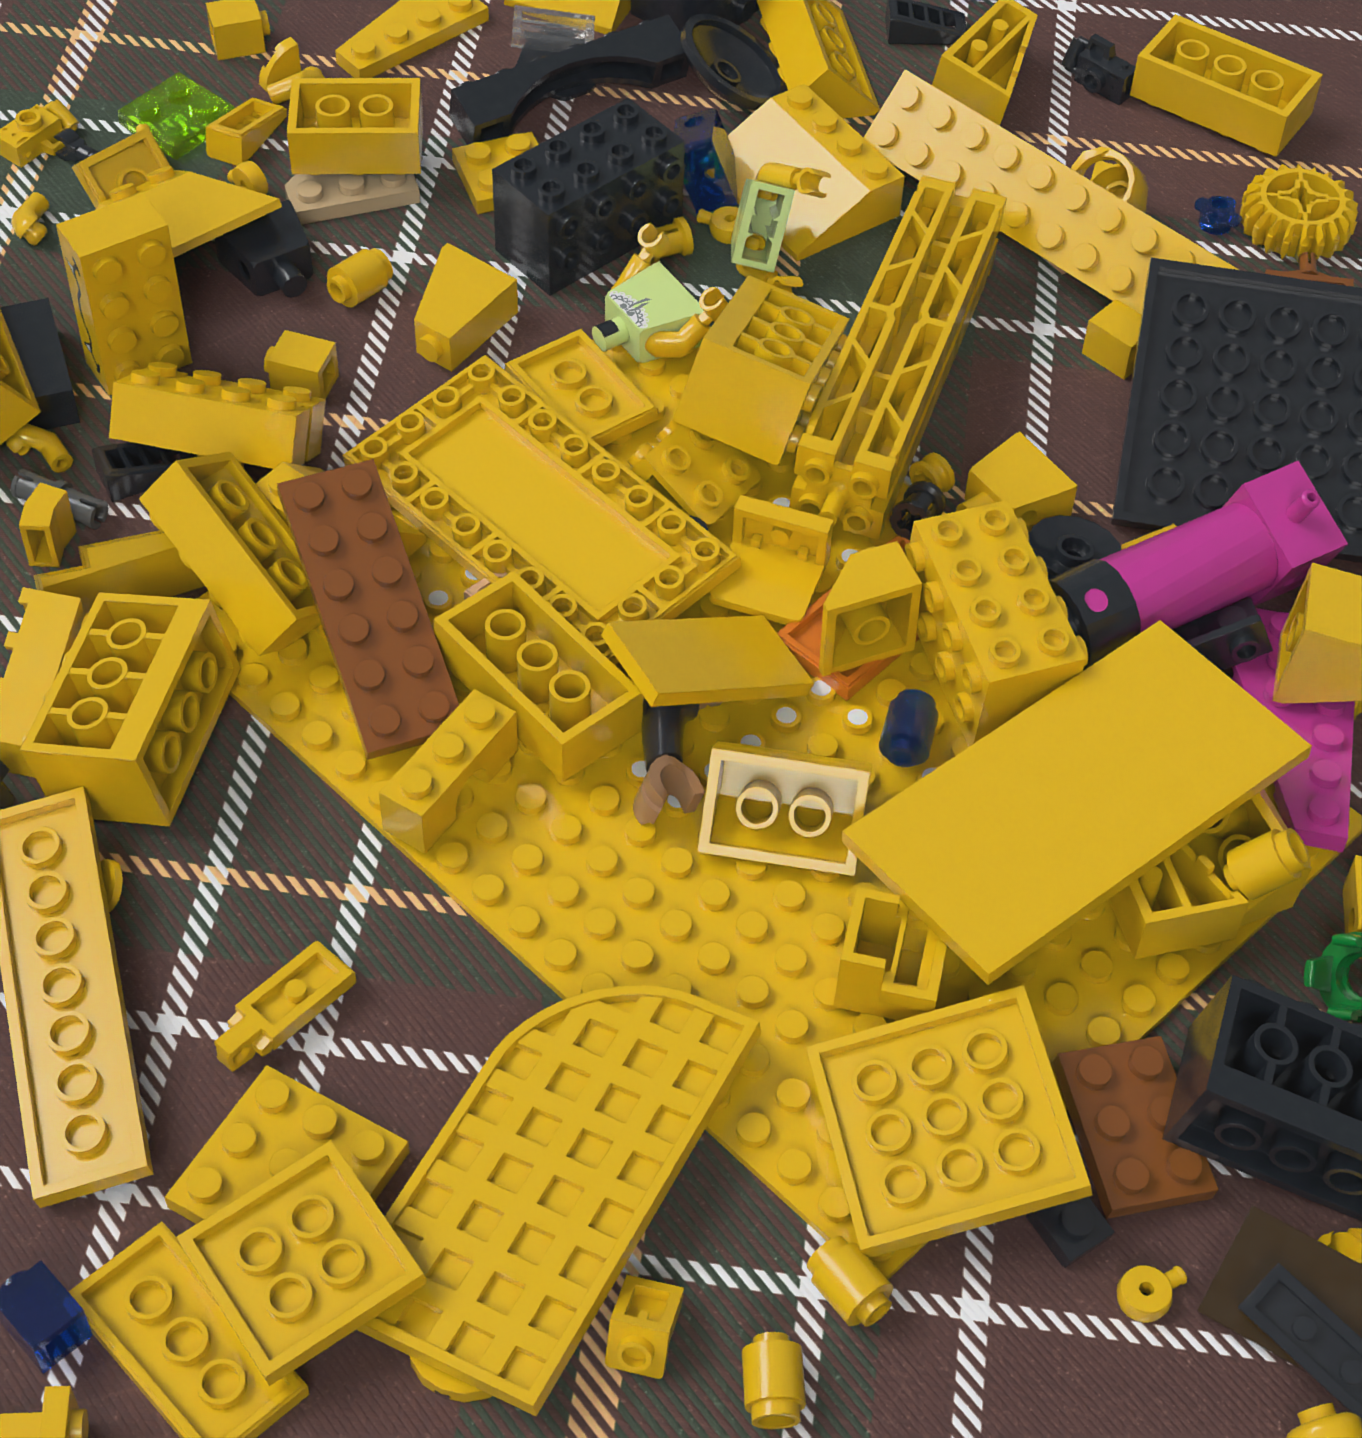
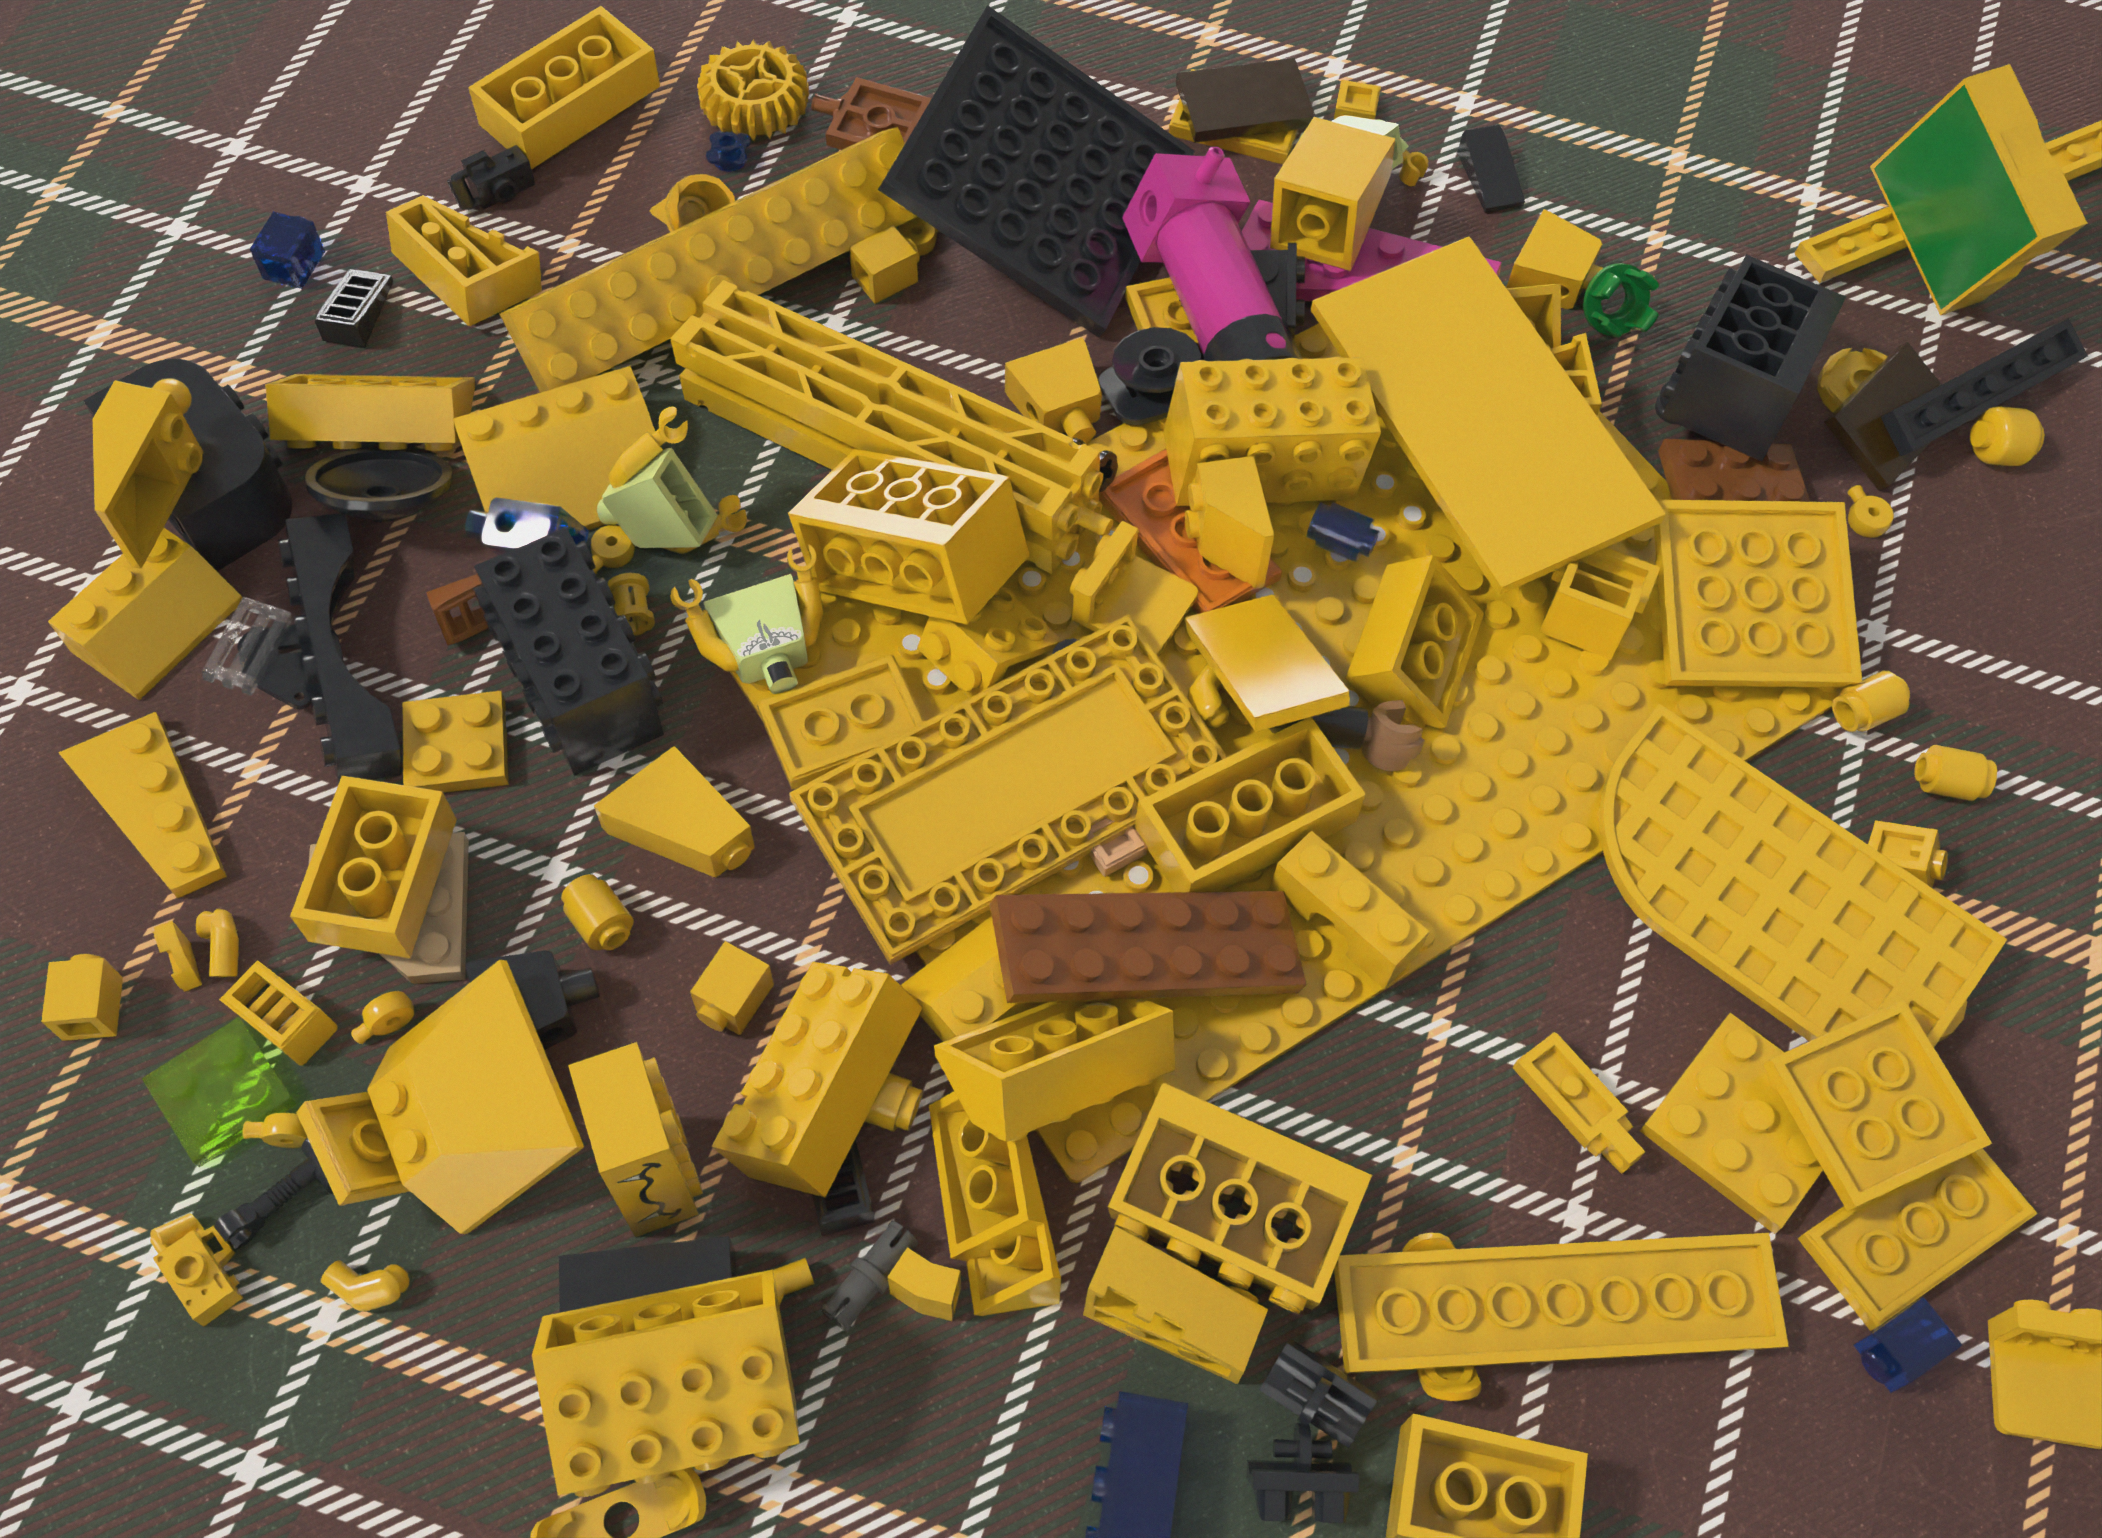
camera: 80 degrees left, 10 degrees up
yellow brick [1223,828,1311,900] -> none

